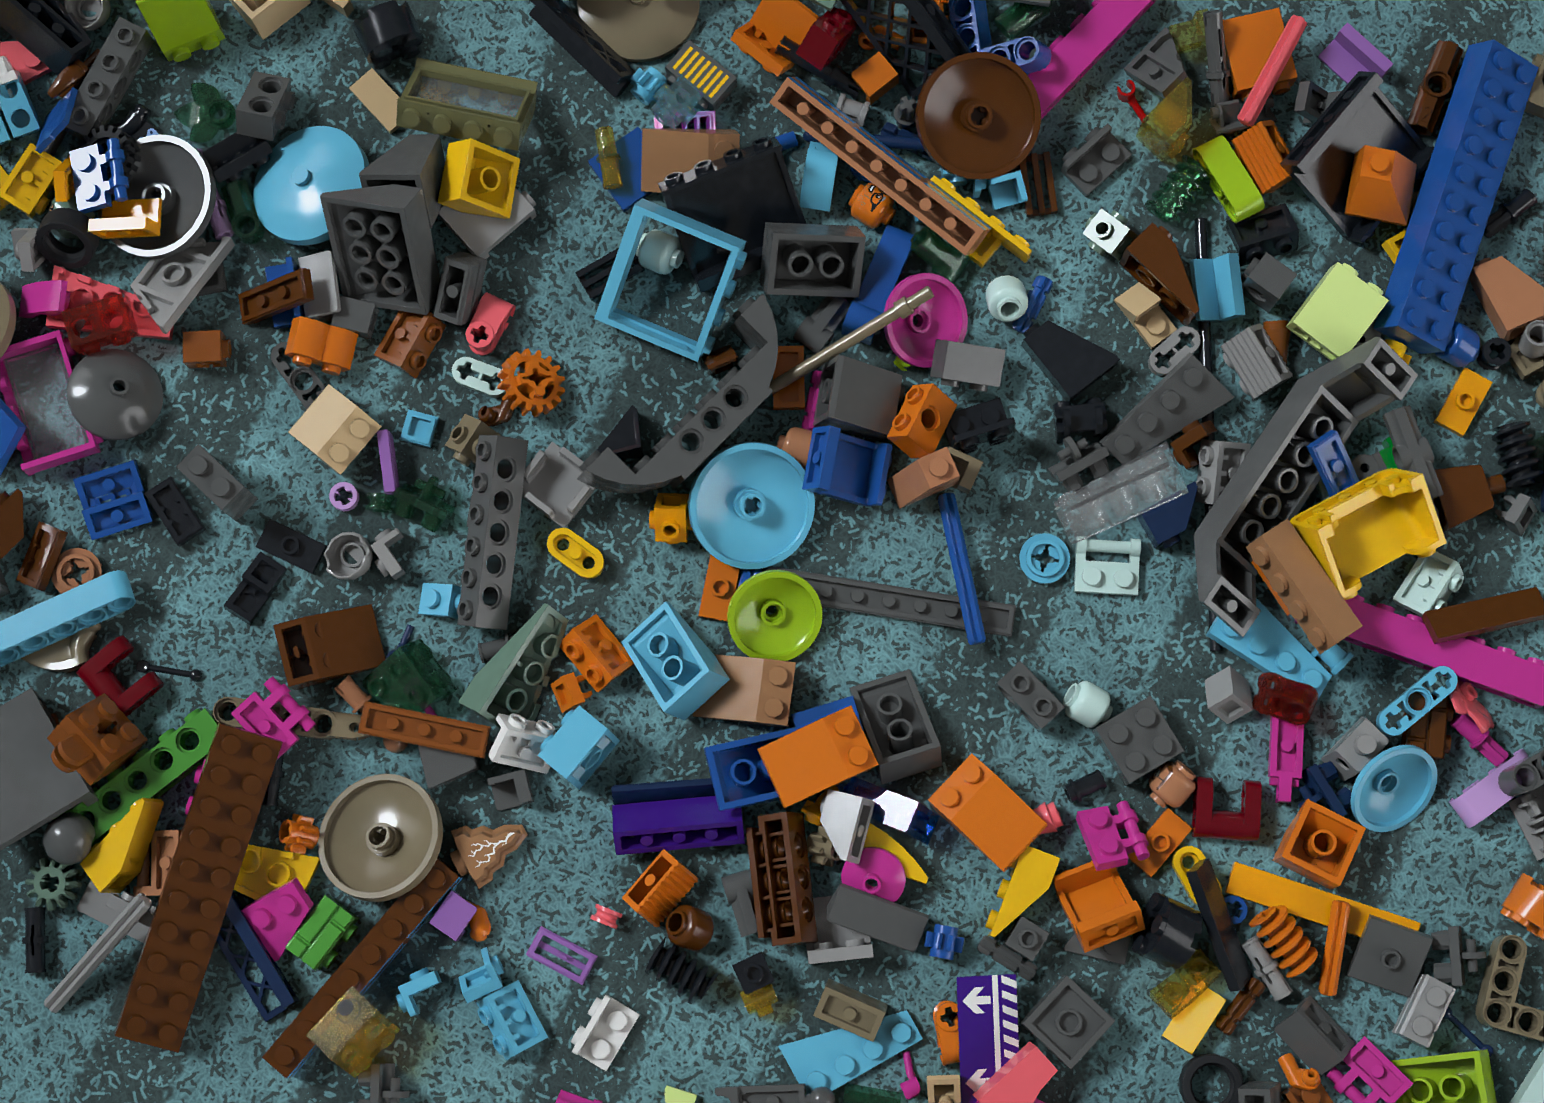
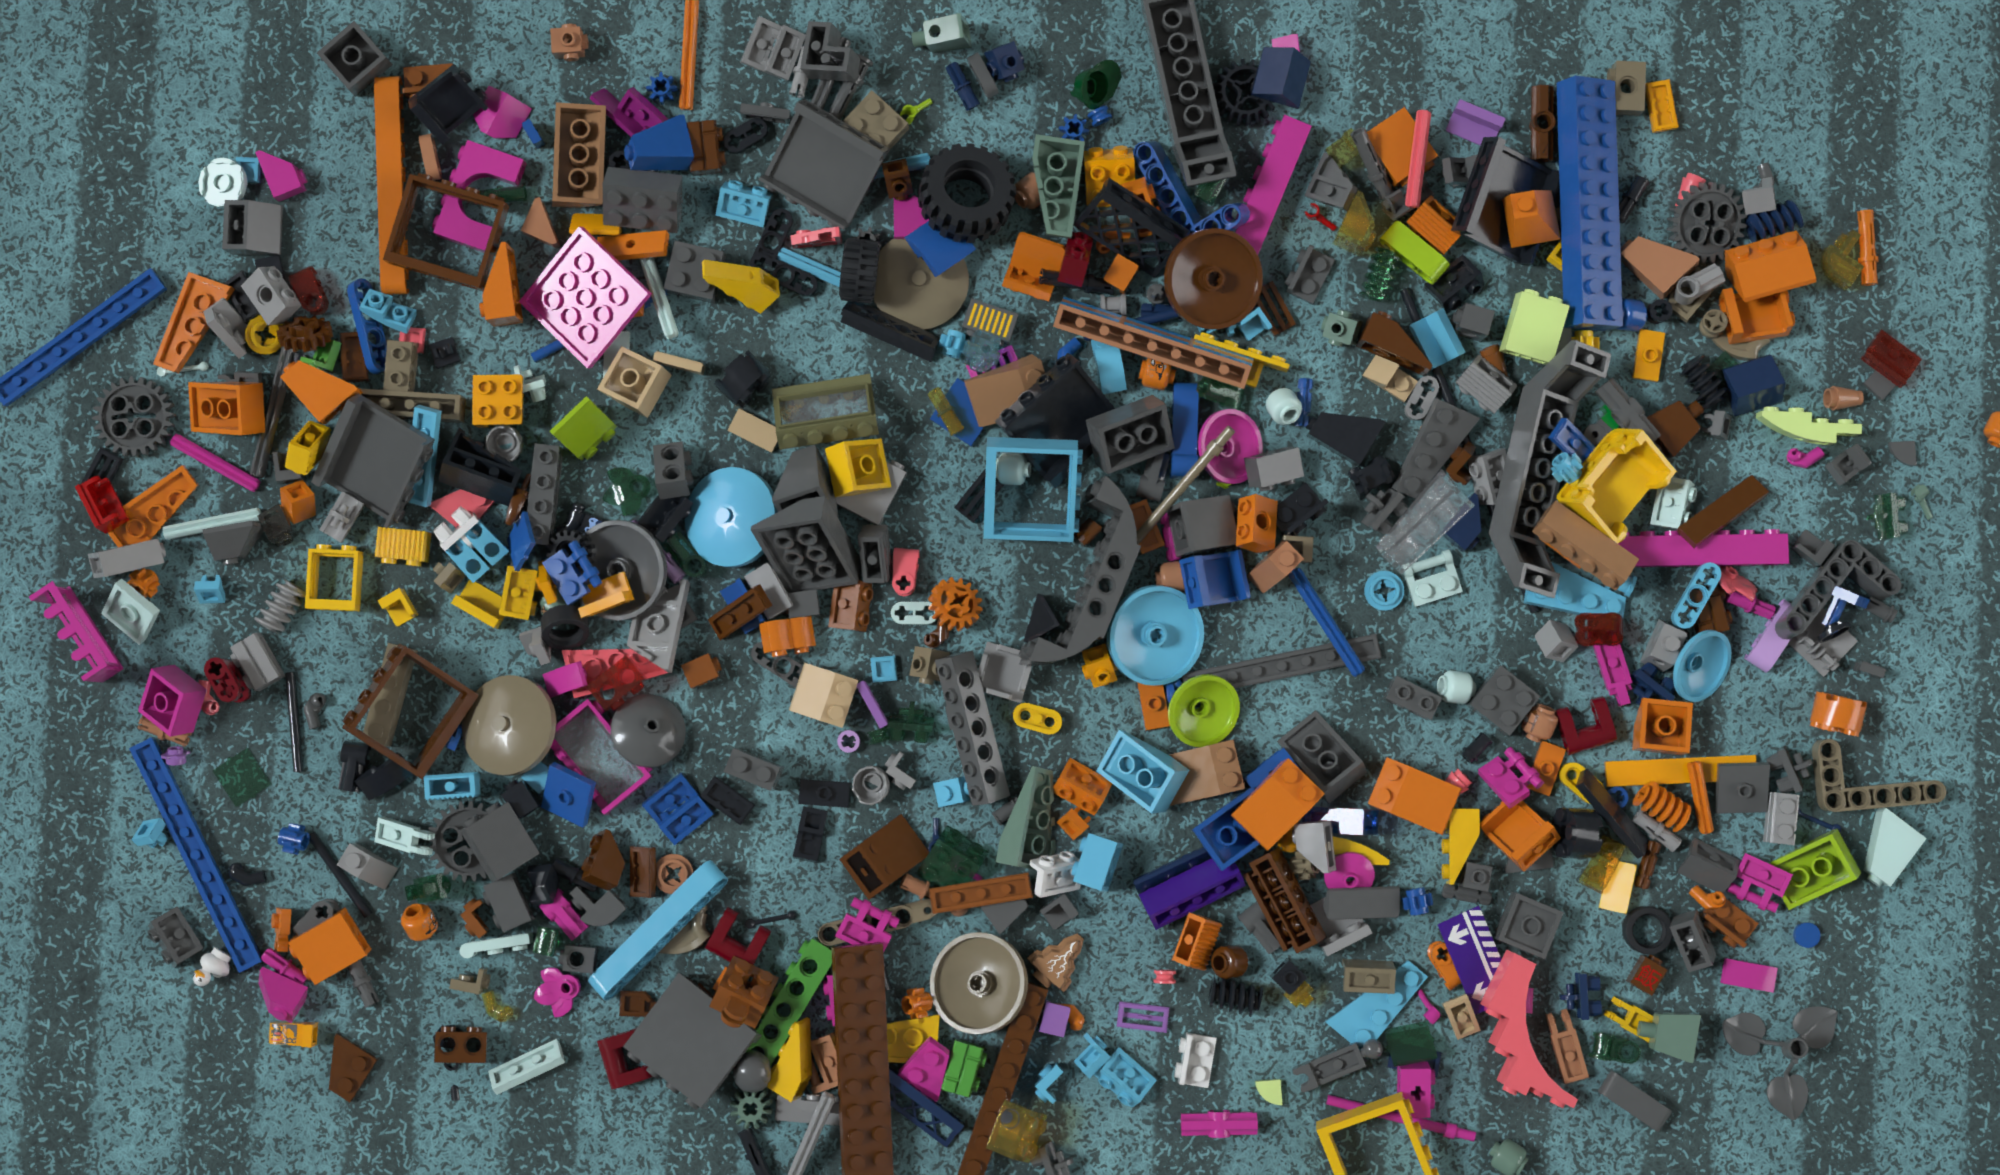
camera: 20 degrees left, 5 degrees up
none -> medium azure gear [1551,452,1583,483]

